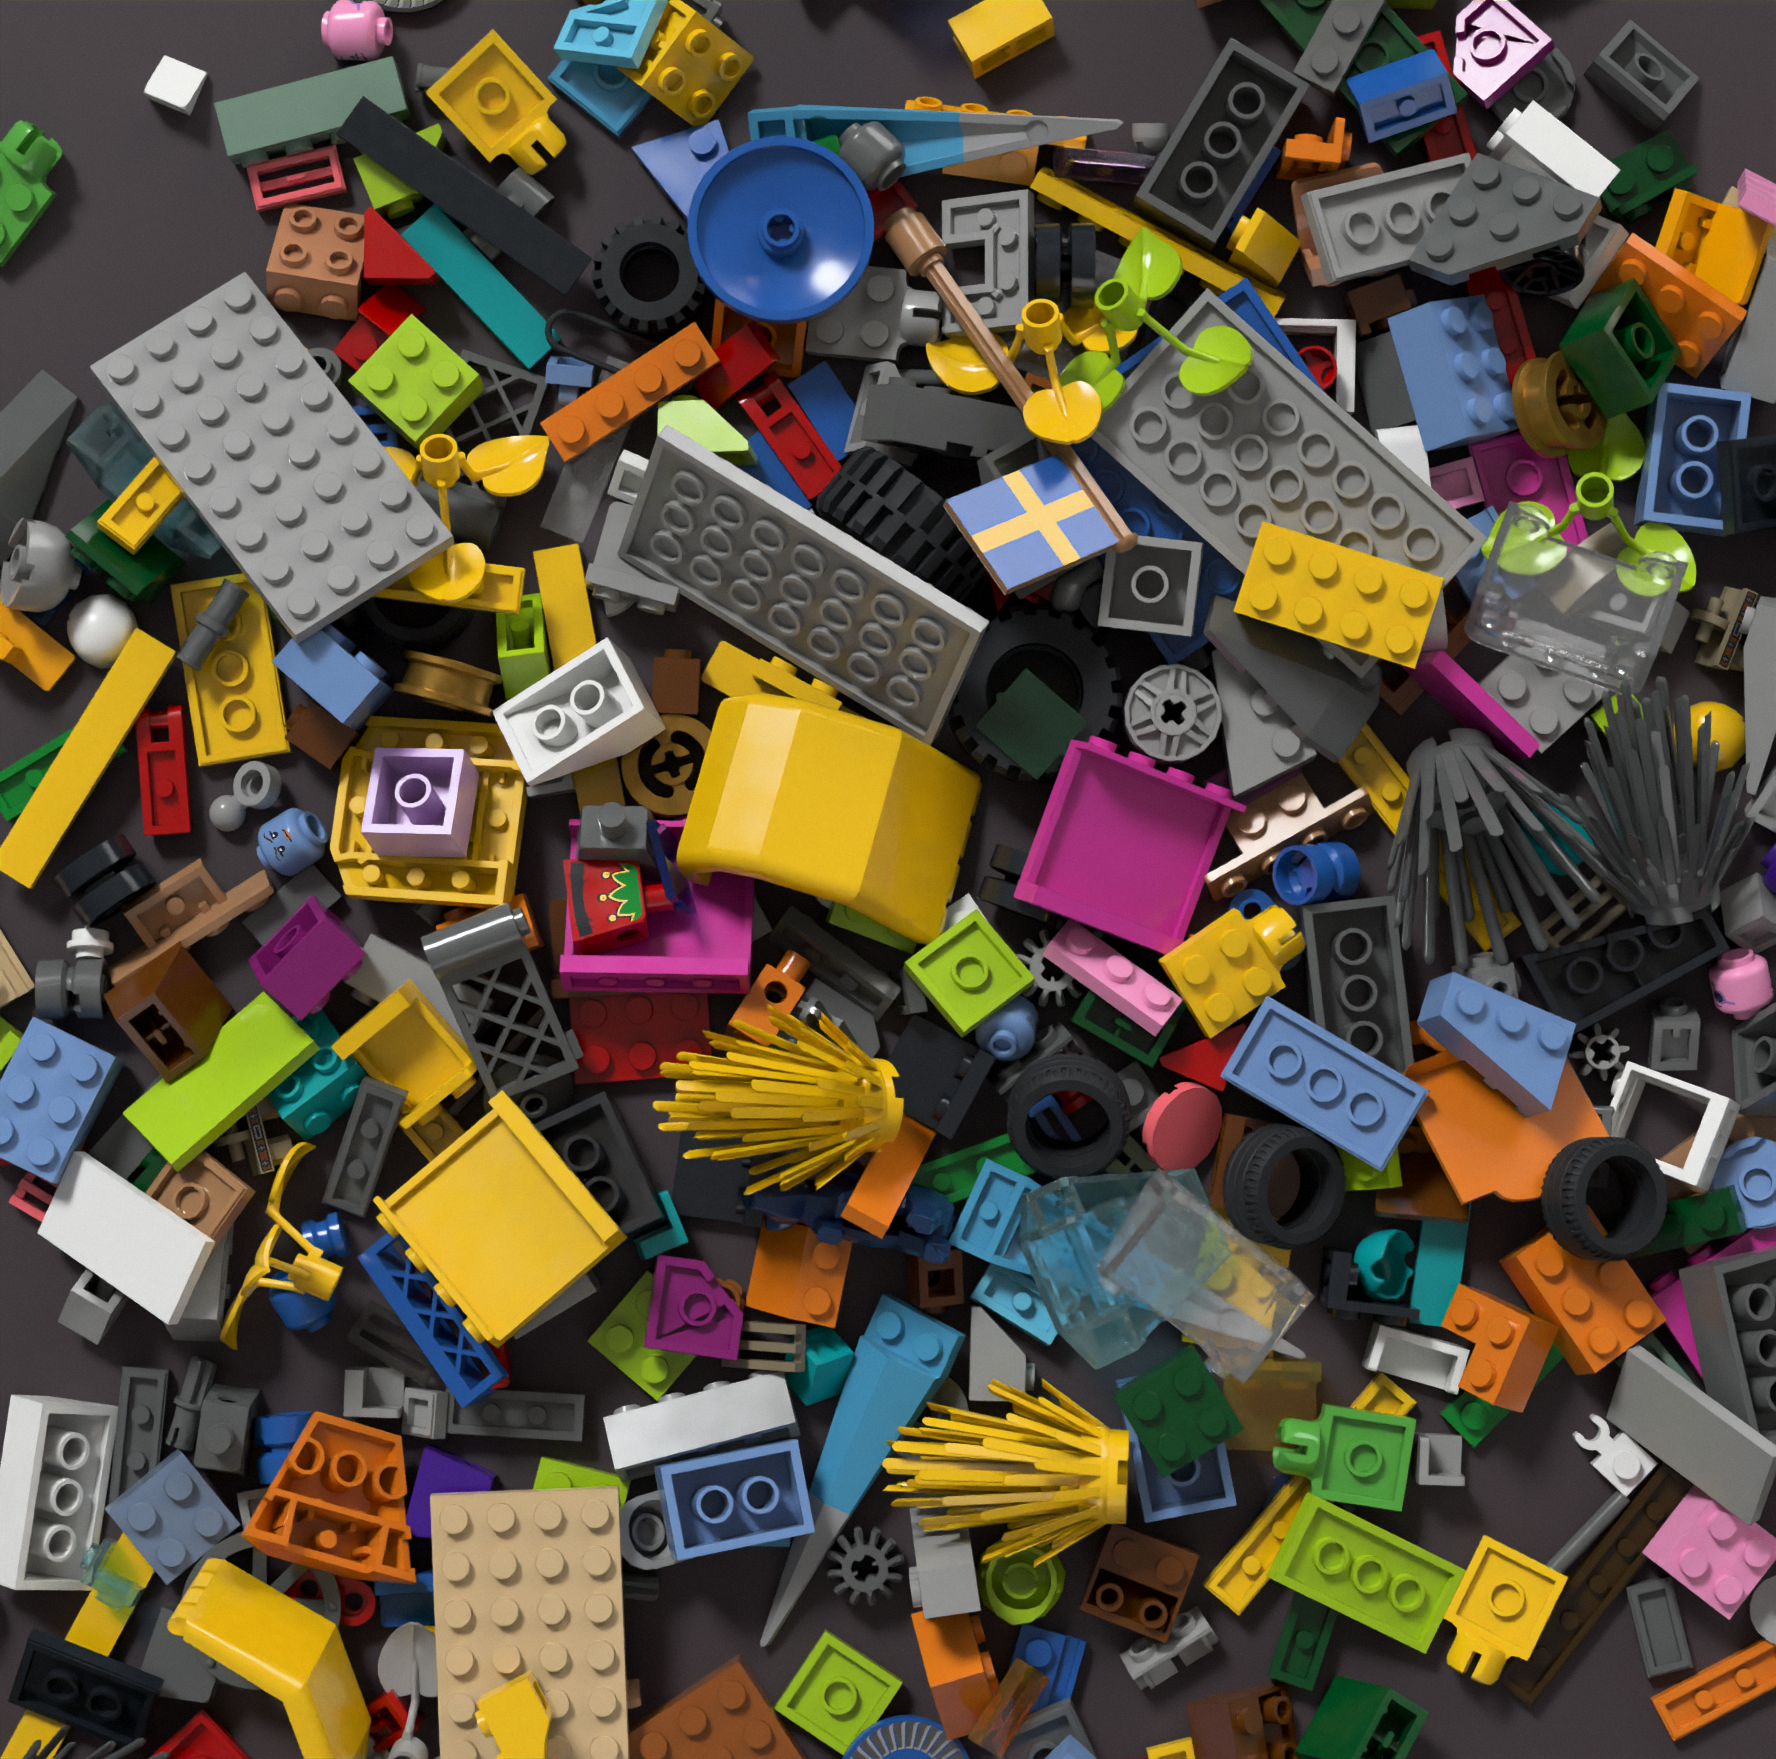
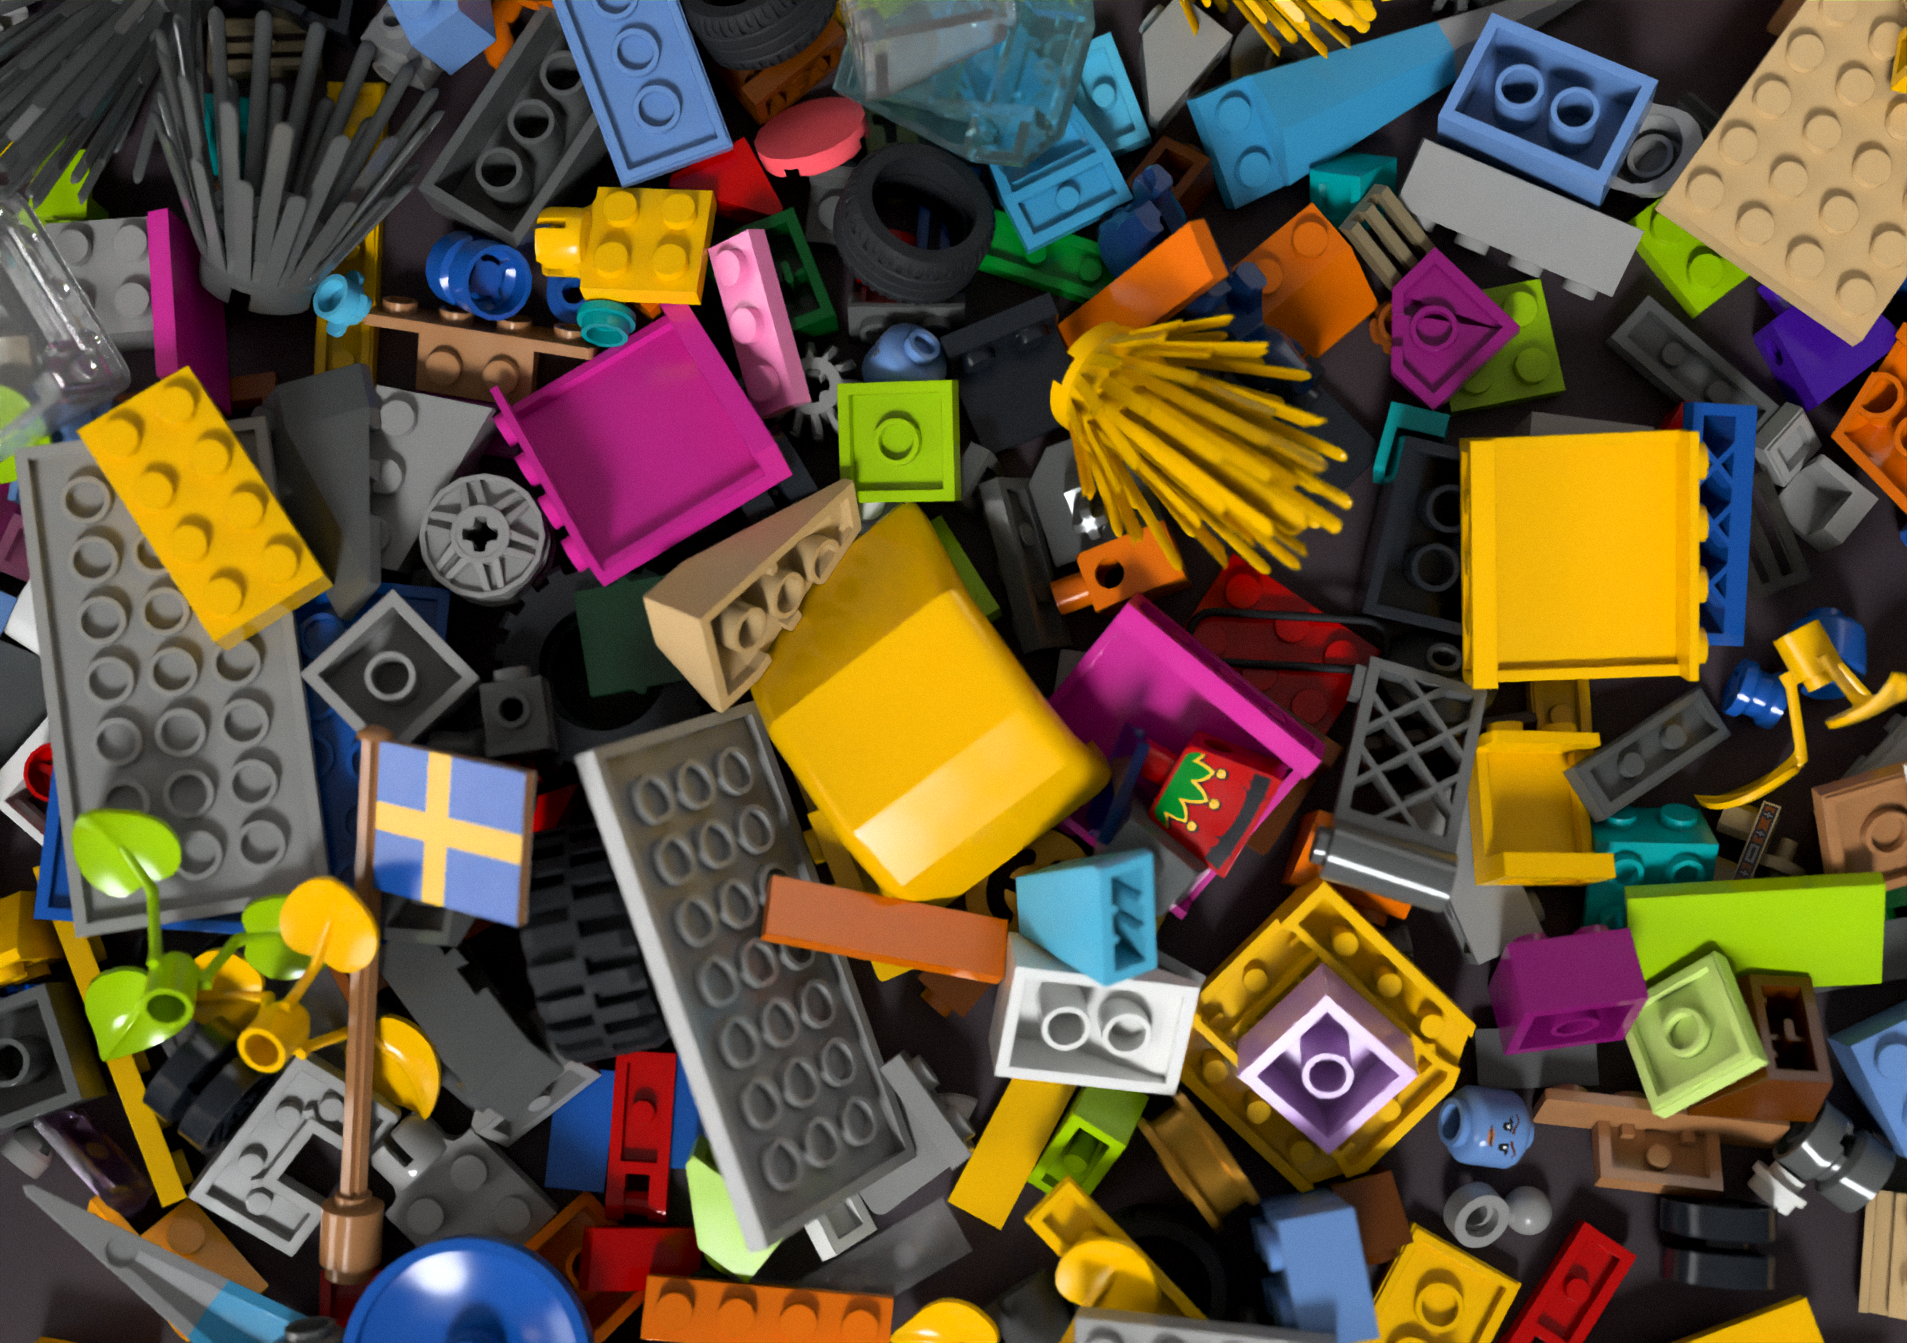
camera: 130 degrees left, 5 degrees down
none -> medium azure plate [313,270,372,337]
none -> dark grey brick [479,666,560,762]
none -> teal plate [576,300,636,347]
none -> tan wedge [643,478,862,713]
none -> orange tile [760,875,1008,984]
none -> medium azure slope [1016,848,1157,987]
none -> black piece [1186,608,1392,674]
none -> yellowish green plate [1625,951,1769,1119]

